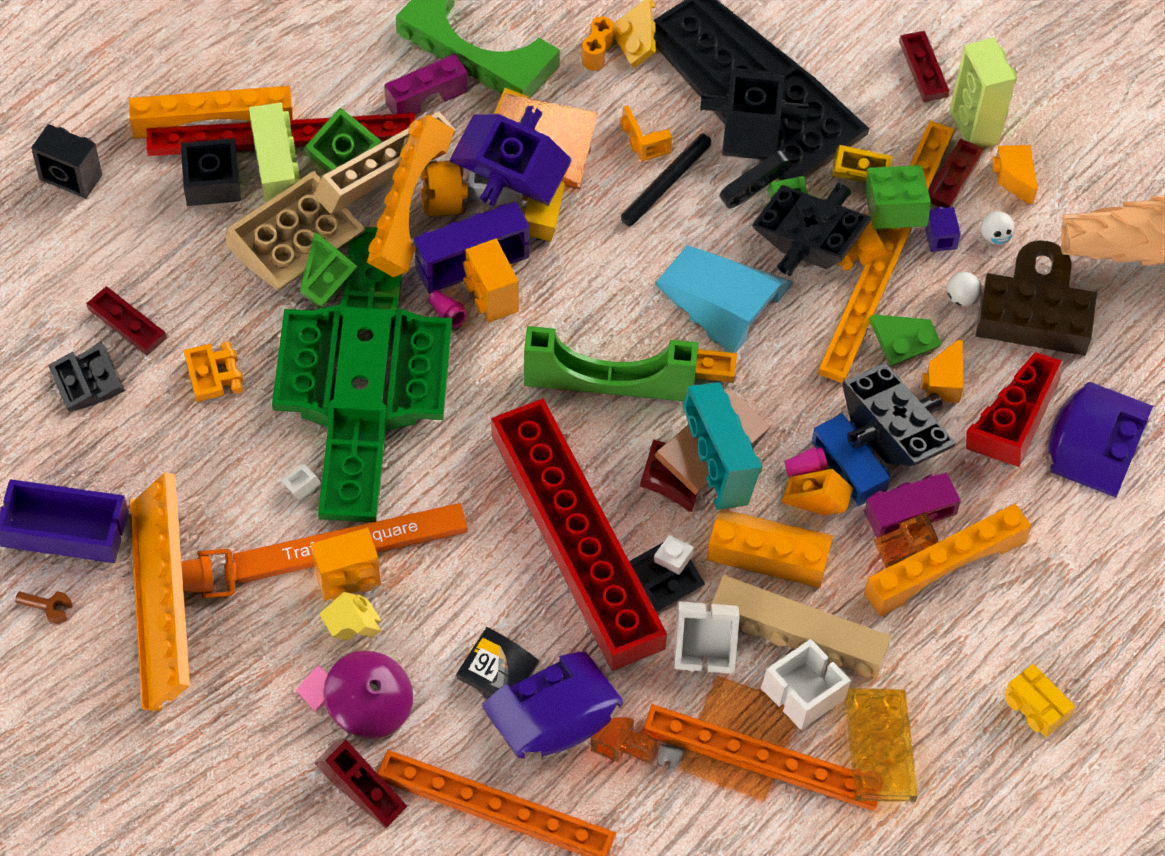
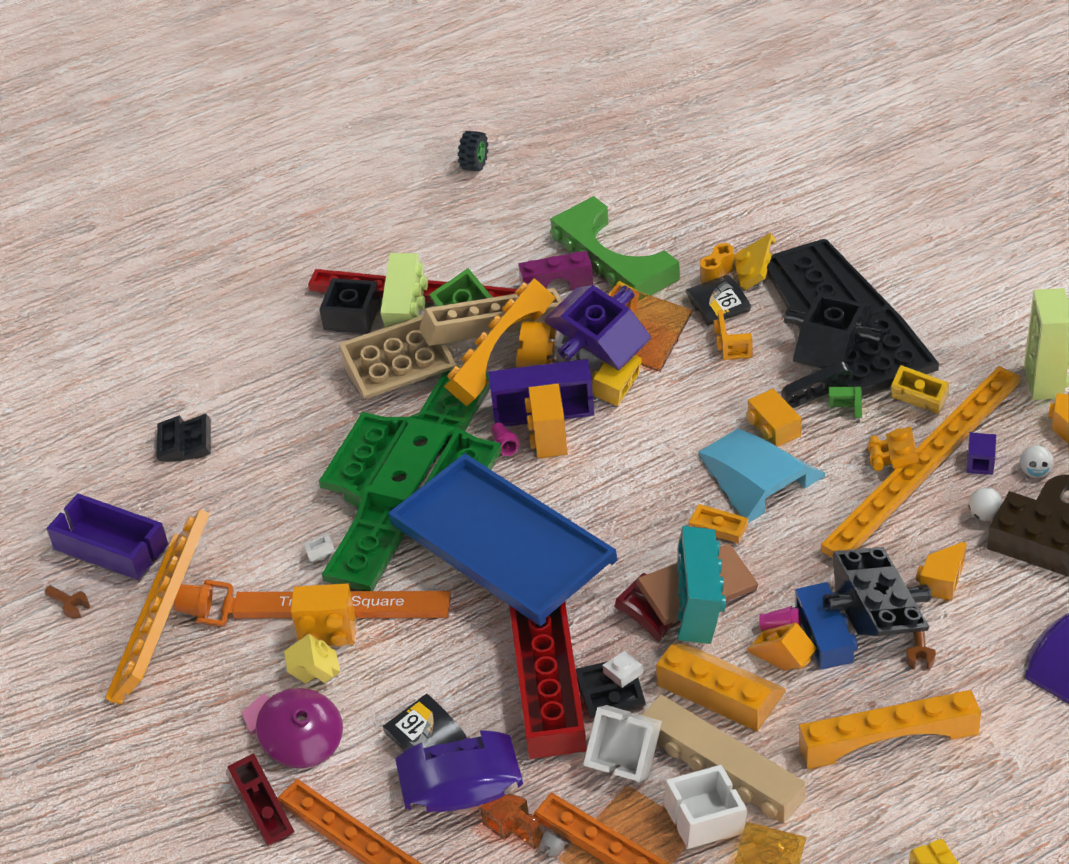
camera: 25 degrees right, 15 degrees down
black brick [31,124,102,199] -> none
dark red plate [86,286,167,356] -> none
light orange arch [129,86,293,139] -> none
light orange plate [183,341,244,402] -> none
bright green wing [299,232,357,309] -> none
bright green arch [524,326,698,401] -> none
black axle [621,133,711,227] -> none
black slope [752,183,871,276] -> none
magenta brick [864,472,961,540] -> none
bright green brick [865,165,931,229] -> none
bright green wing [868,314,942,367] -> none
clear orange brick [873,513,938,568] -> none
dark red plate [899,30,950,102] -> none
dark red plate [928,138,984,208] -> none
red wedge [966,352,1062,467] -> none
none -> blue piece [388,454,618,626]
none -> black slope [685,275,752,326]
none -> light orange brick [746,388,802,447]
none -> dark orange bar [906,631,936,670]

